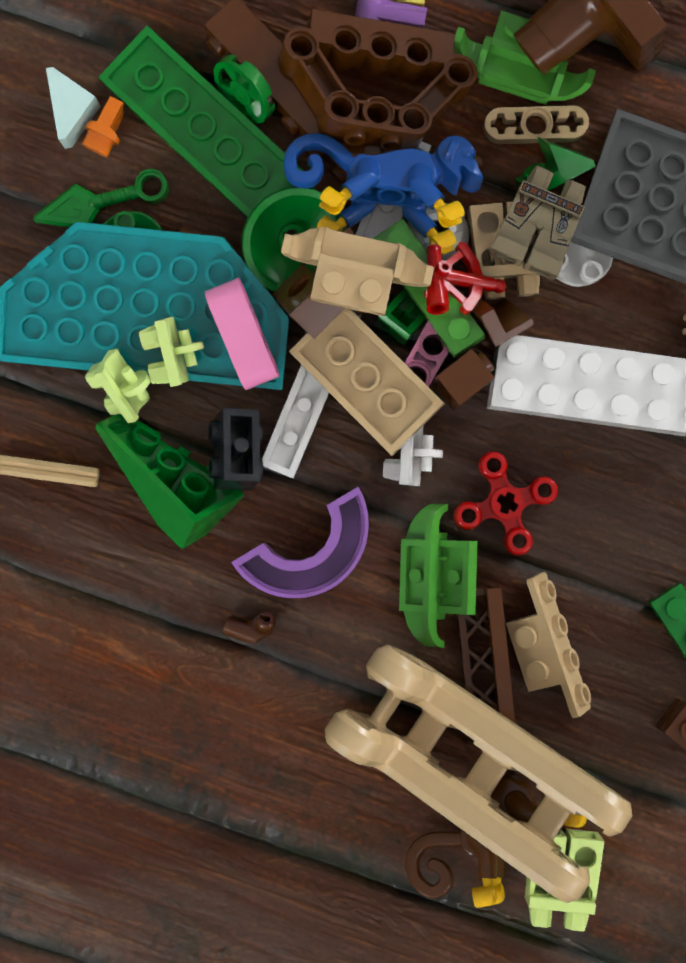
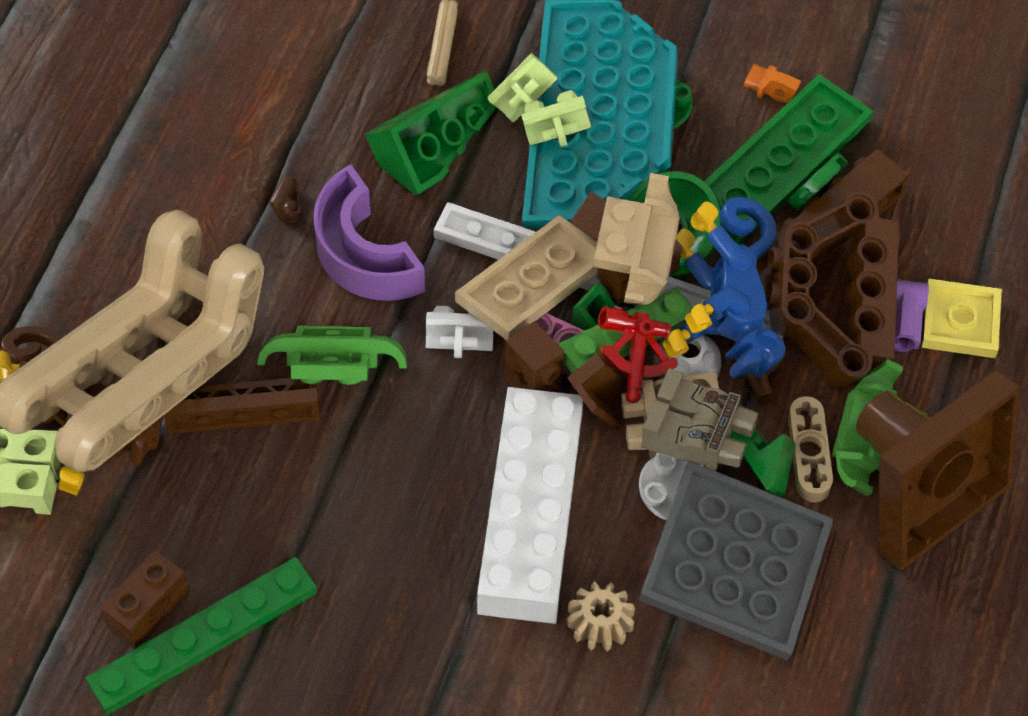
camera: 90 degrees right, 30 degrees down
green piece [33,169,169,227] -> none
light aqua slope [46,67,101,149] -> none
bright pink beam [205,277,280,390] -> none
black brick [208,408,263,491] -> none
red gear [453,451,558,556] -> none
tan bracket [506,572,591,718] -> none

